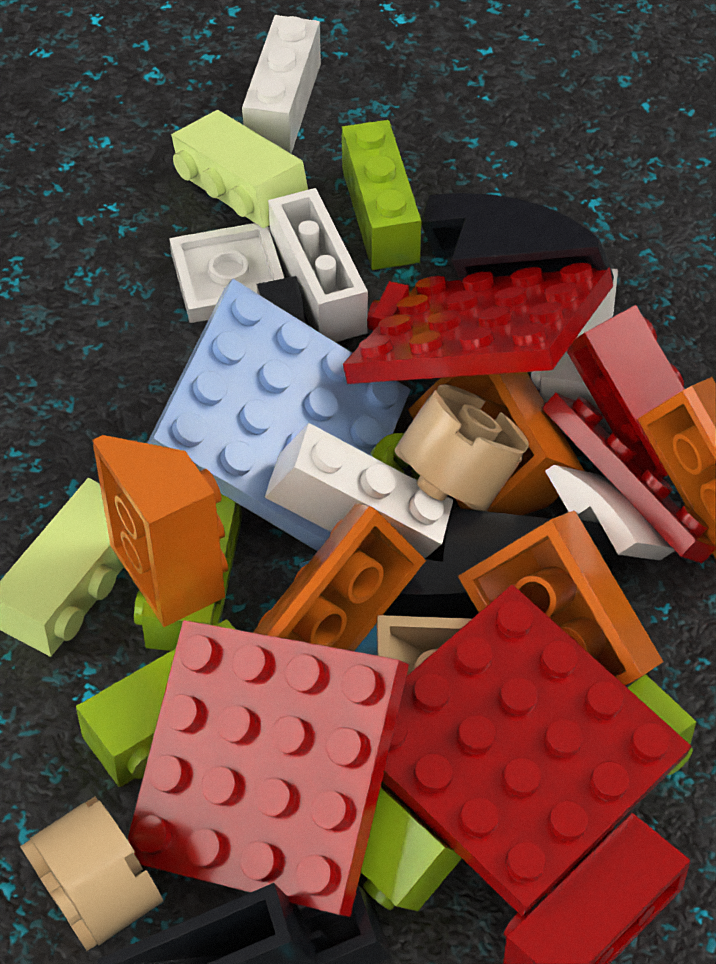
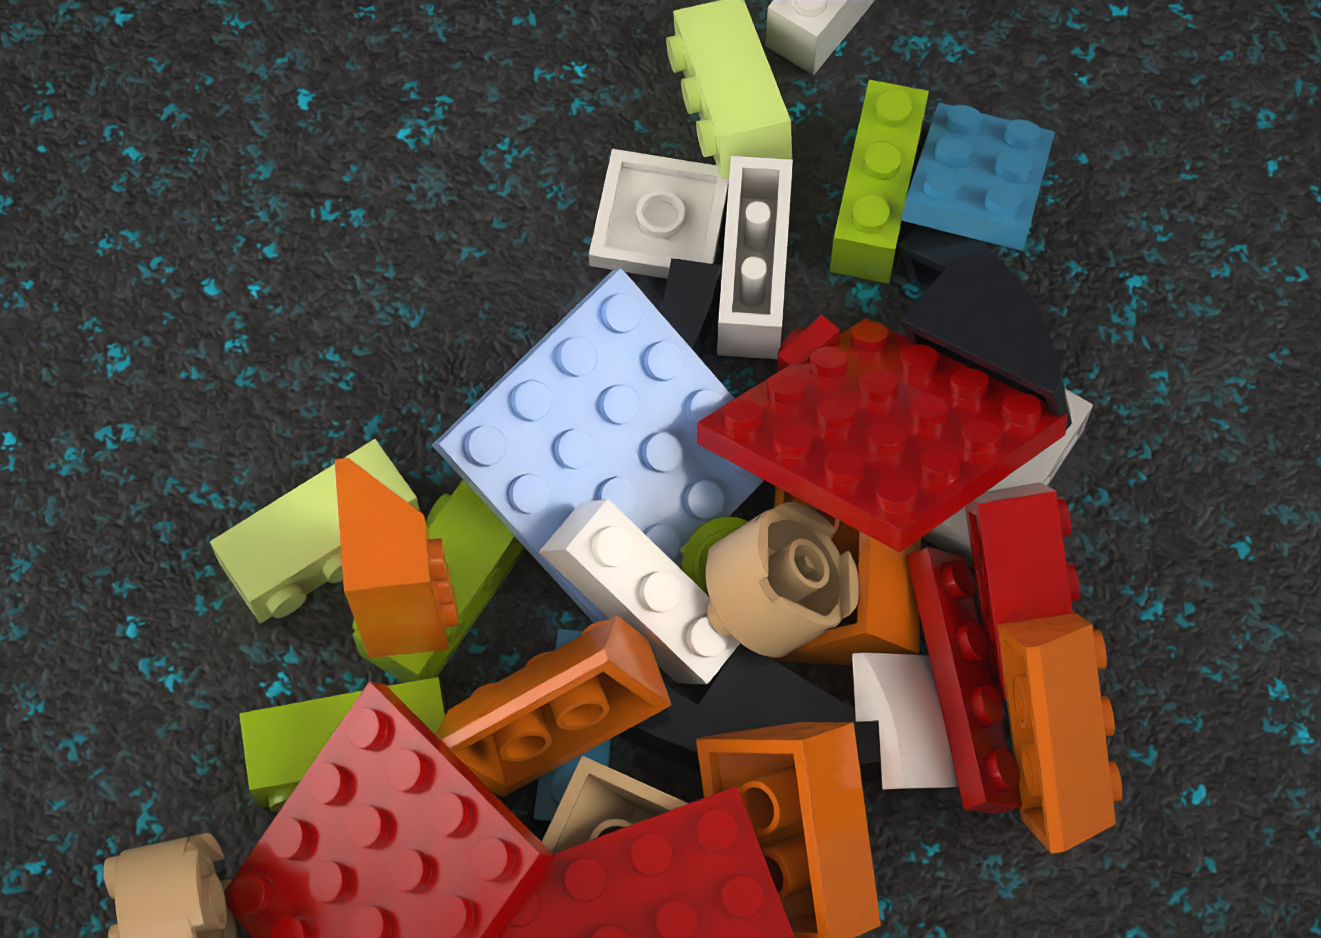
camera: 25 degrees right, 15 degrees up
none -> dark azure plate [901,102,1055,251]

